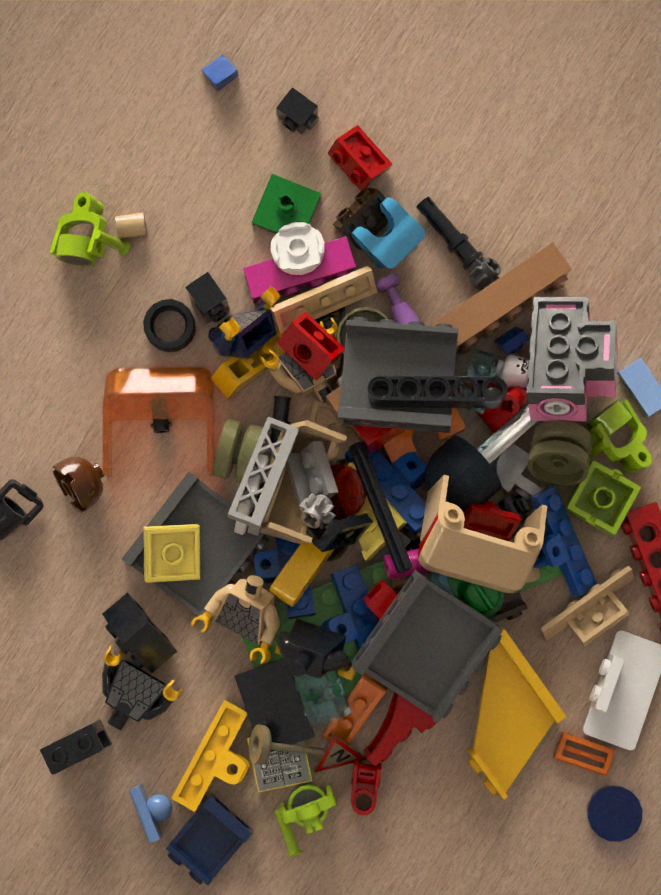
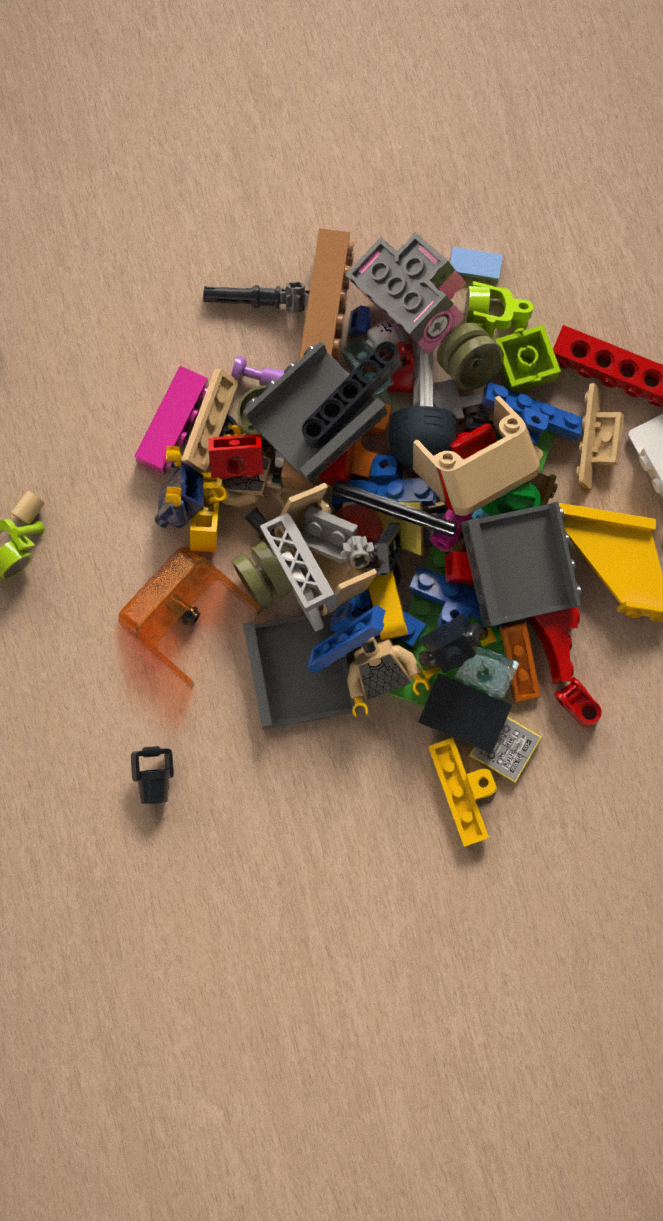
camera: 45 degrees left, 5 degrees down
black panel [40,719,112,775] -> none
reddish brown cylinder [52,457,104,513] -> none
black brick [102,593,177,673] -> none
torso [102,646,184,730] -> none
medium blue tile [130,784,172,843] -> none
black tyre [143,299,196,352] -> none
light yellow tile [143,524,200,583] -> none
dark blue panel [166,794,253,885] -> none
black brick [185,272,230,323] -> none
dark tan piece [249,724,367,773] -> none
green tile [252,174,321,234] -> none
white tile [271,222,325,275] -> none
lime piece [274,783,338,857] -> none
black brick [276,87,319,134] -> none
red bracket [328,125,392,191] -> none
dark brown bracket [333,187,388,250] -> none
dark azure piece [351,197,425,269] -> none
none -> blue plate [307,601,385,674]

